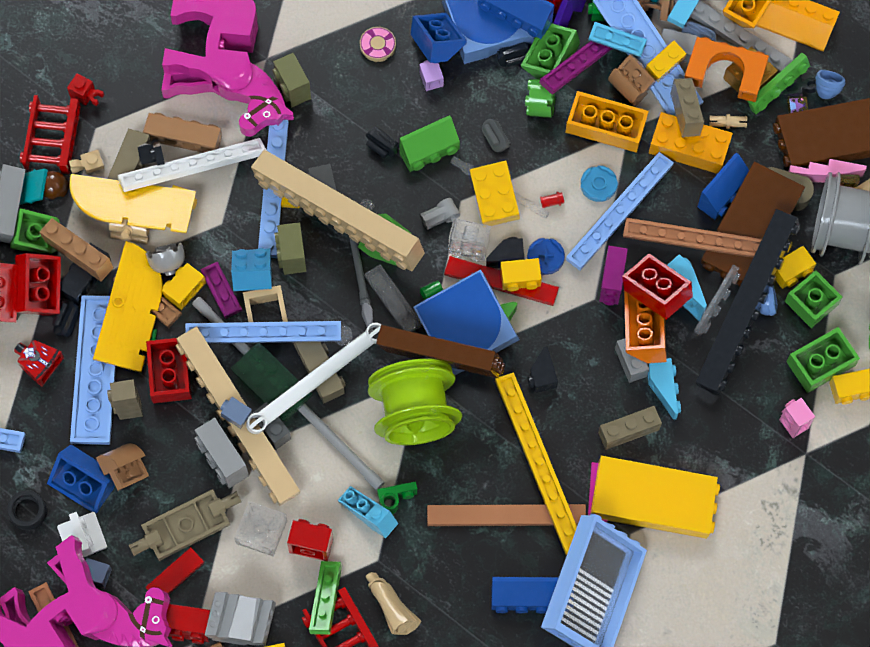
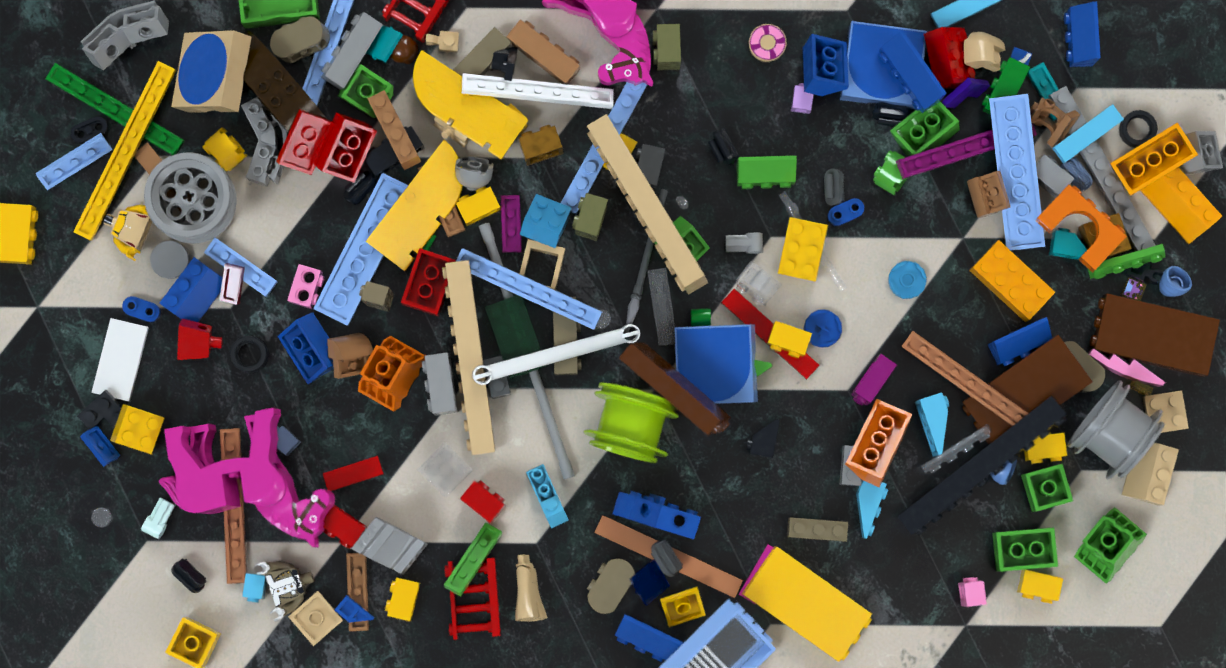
camera: 25 degrees right, 15 degrees up
red torso [14,340,64,387] -> none
white bracket [57,512,107,557] -> none
dark tan plate [129,489,242,561] -> none
sand blue brick [220,397,252,429] -> none
green plate [377,482,417,514] -> none
black slope [486,237,525,268] -> none
yellow plate [495,372,577,555] -> none
red pin [540,191,565,208] -> none
light orange brick [565,91,649,153] -> none
light blue plate [565,152,674,271] -> none
medium azure tile [589,22,647,58] -> none
red brick [622,254,693,320] -> none
yellow brick [646,41,687,82] -> none
dark tan brick [670,78,704,137] -> none
tan pin [709,114,747,129] -> none
none -> bright pink brick [287,264,325,309]
none -> orange slope [358,336,426,412]
none -> pearl gold brick [519,125,563,166]
none -> dark tan brick [587,559,635,614]
none -> blue brick [613,491,701,539]
none -> clear blue piece [629,560,670,605]
none -> dark grey piece [651,539,683,577]
none -> yellow slope [660,587,706,627]
none -> blue plate [827,198,864,226]
none -> teal slope [1049,228,1087,260]

